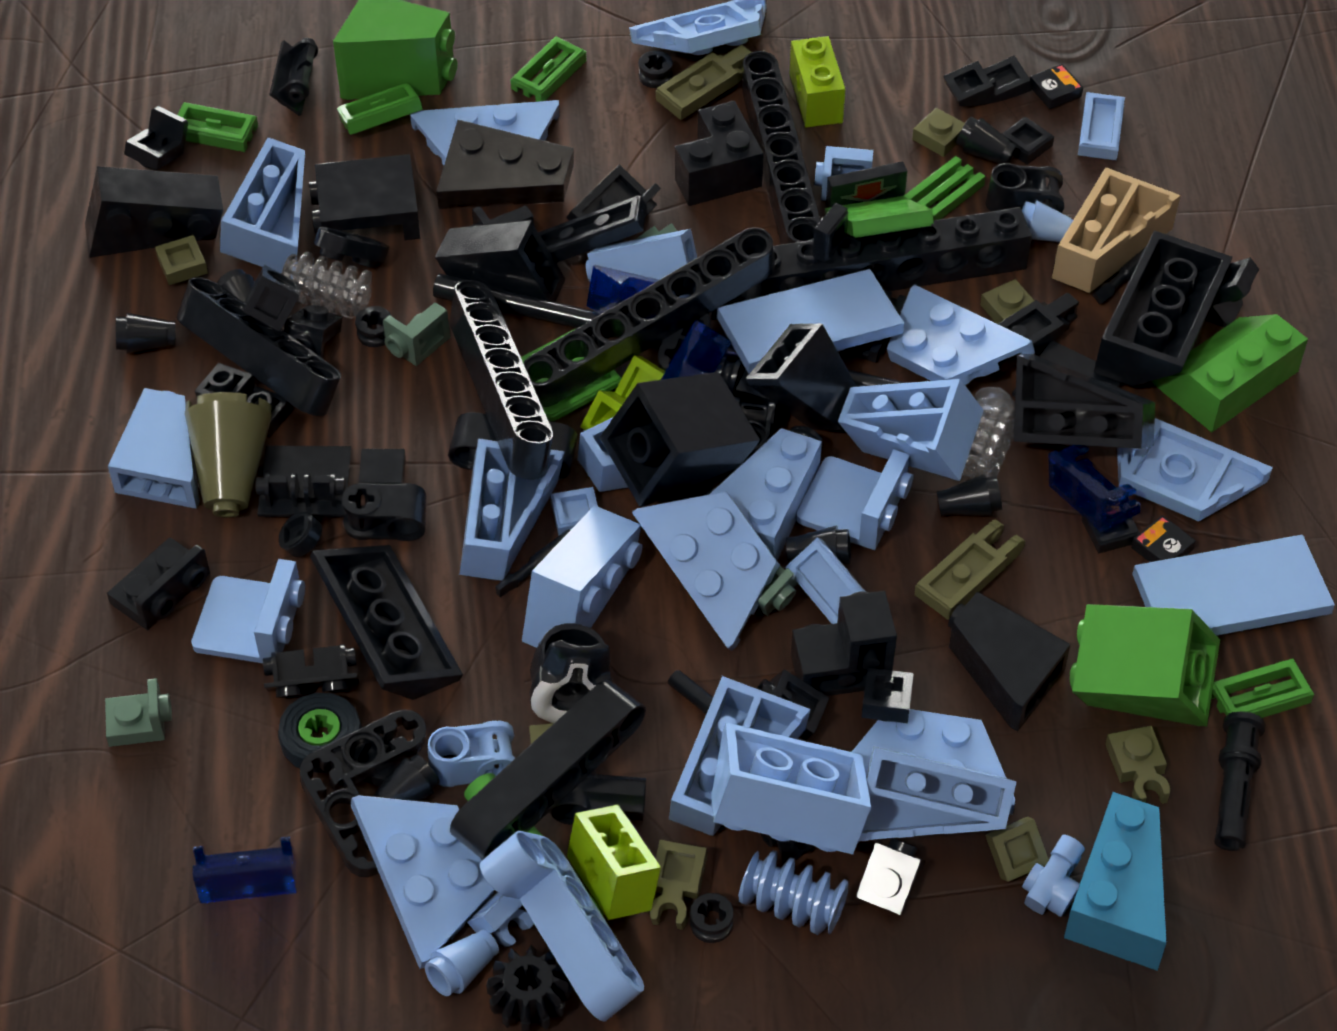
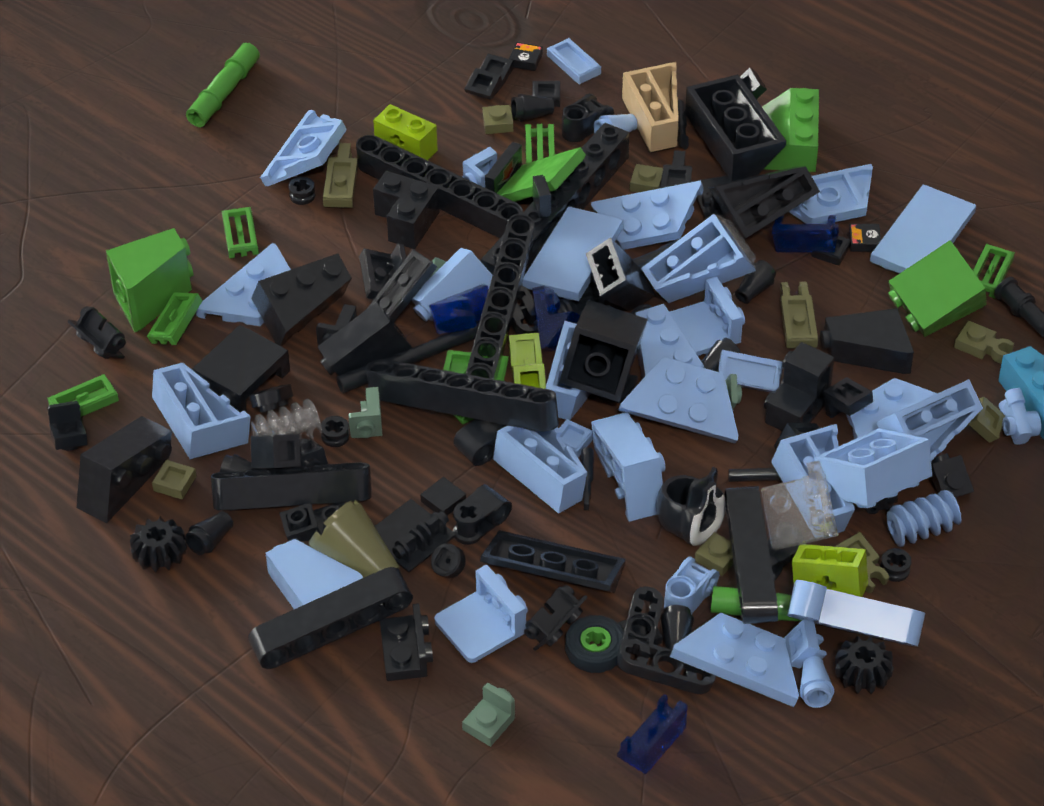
camera: 45 degrees left, 5 degrees down
none -> black gear [130,516,187,573]
none -> black beam [248,567,413,669]
none -> clear bracket [761,460,839,550]

